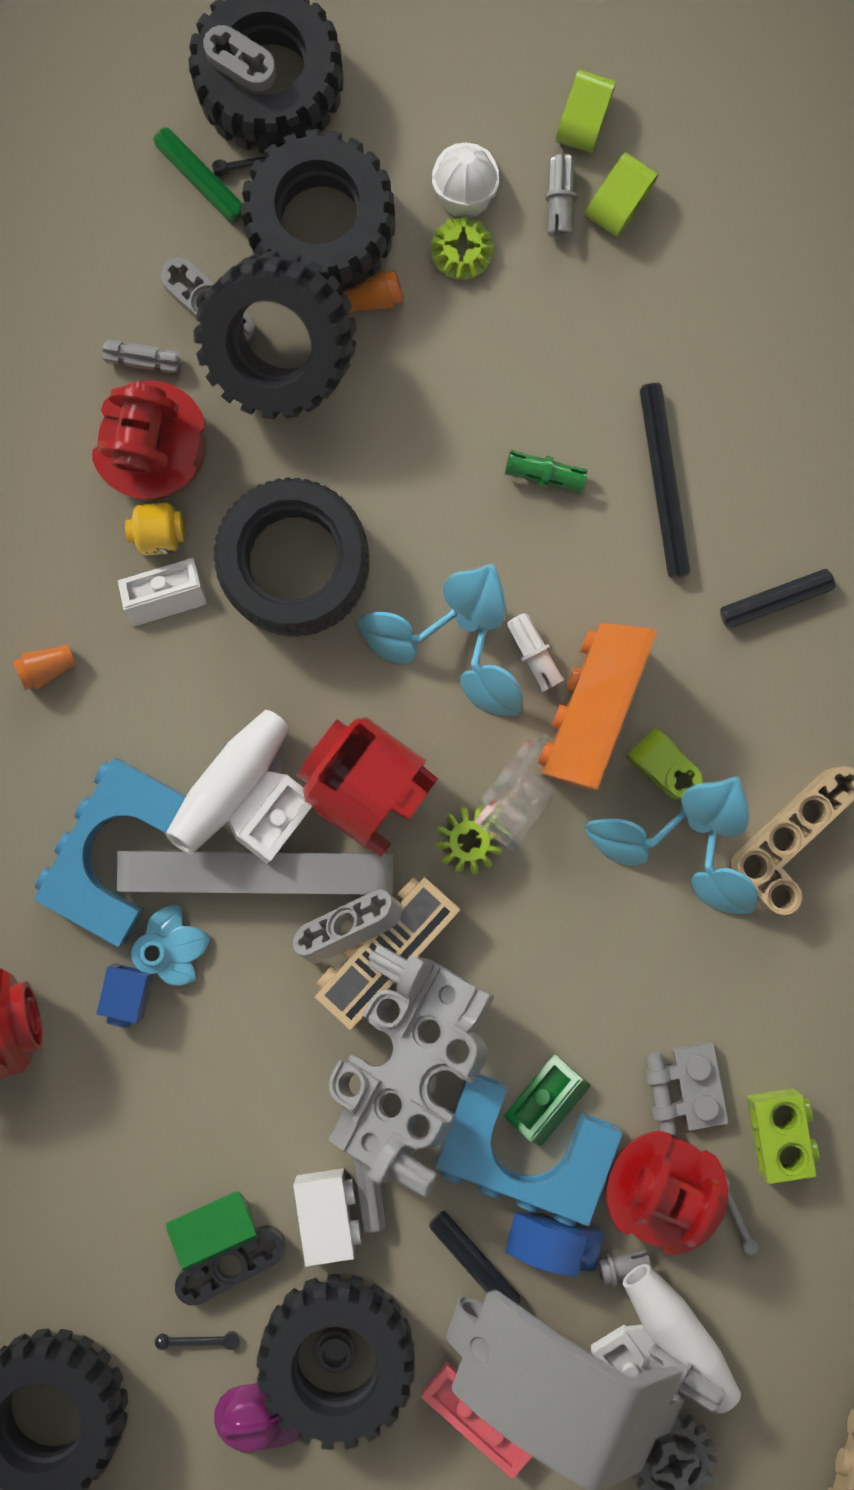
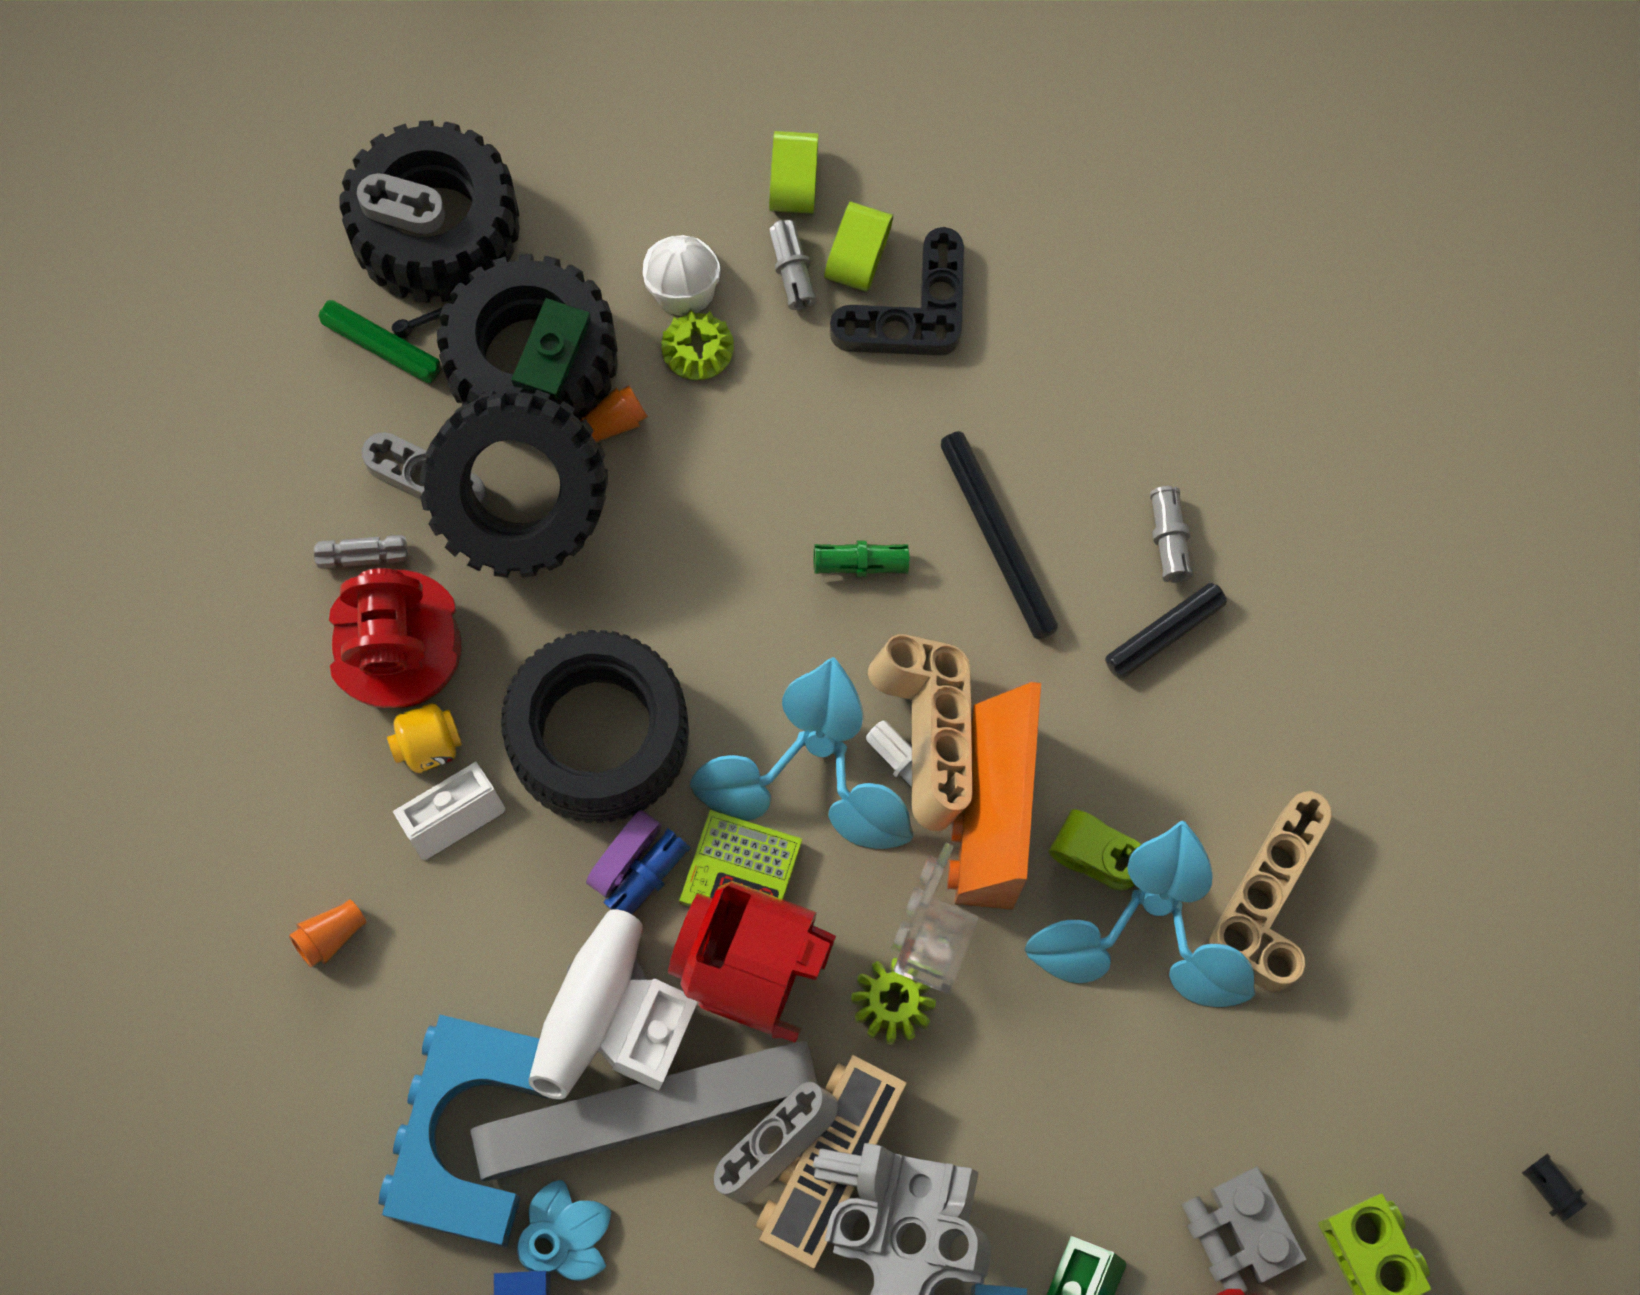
camera: 20 degrees left, 15 degrees down
none -> dark green plate [511,298,591,401]
none -> medium lavender beam [586,810,662,898]
none -> blue pin [603,828,691,915]
none -> lime tile [679,810,802,907]
none -> black beam [829,227,964,356]
none -> tan beam [868,634,972,831]
none -> light grey pin [1150,486,1193,583]

